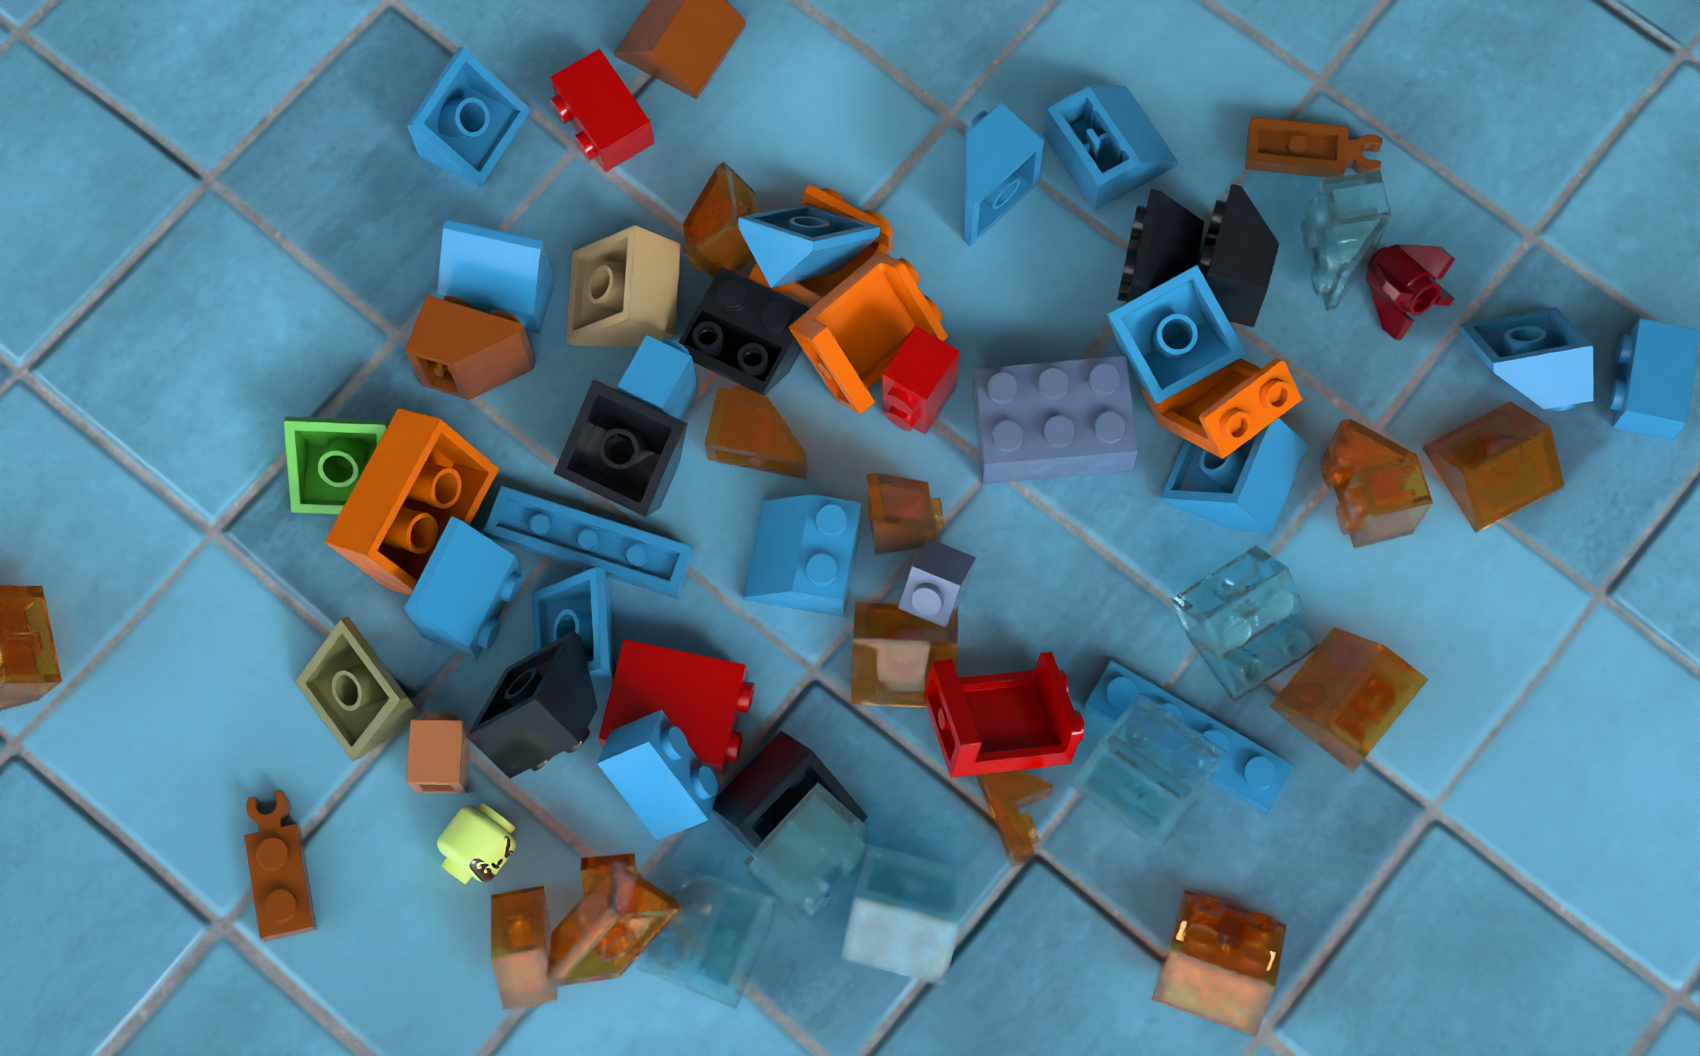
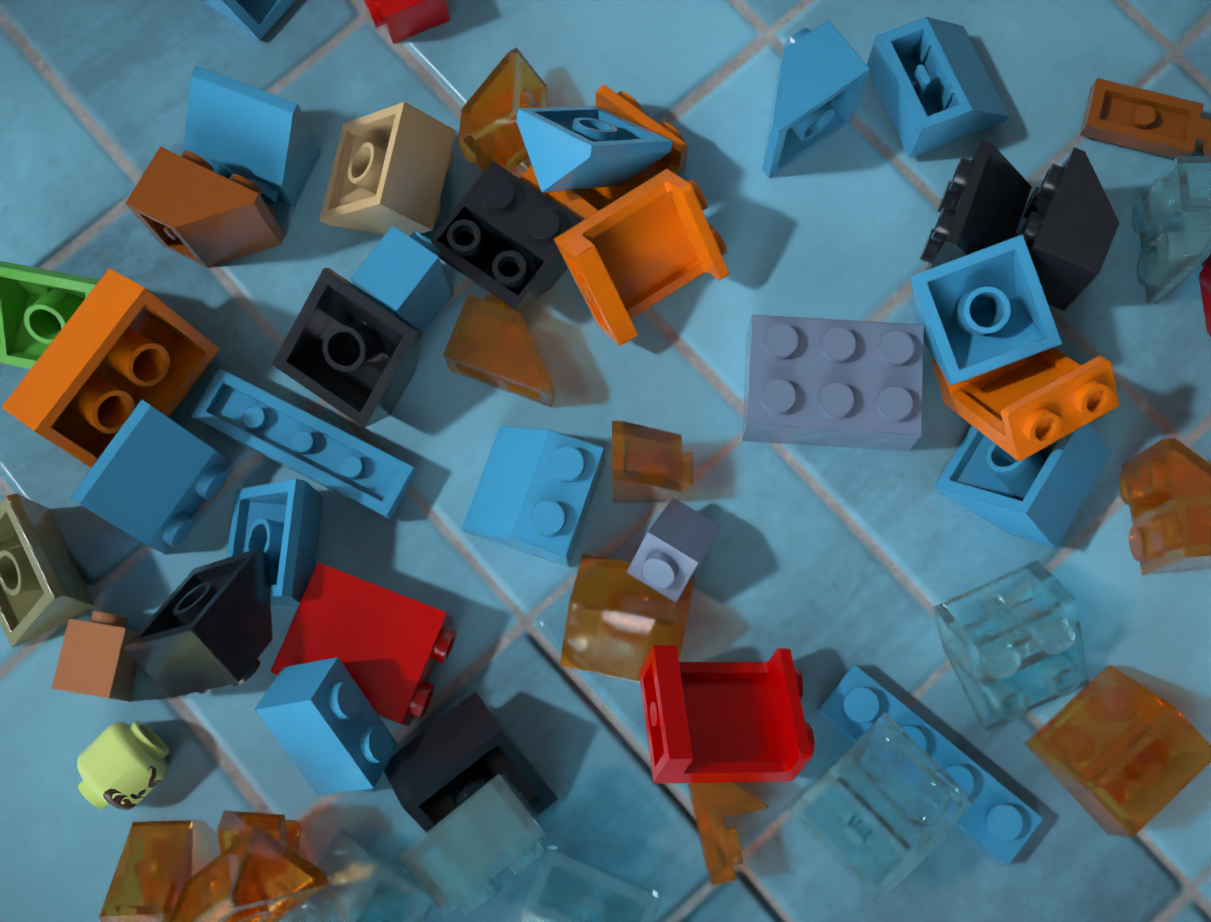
camera: 10 degrees right, 5 degrees up
red brick [883,325,959,435] -> none

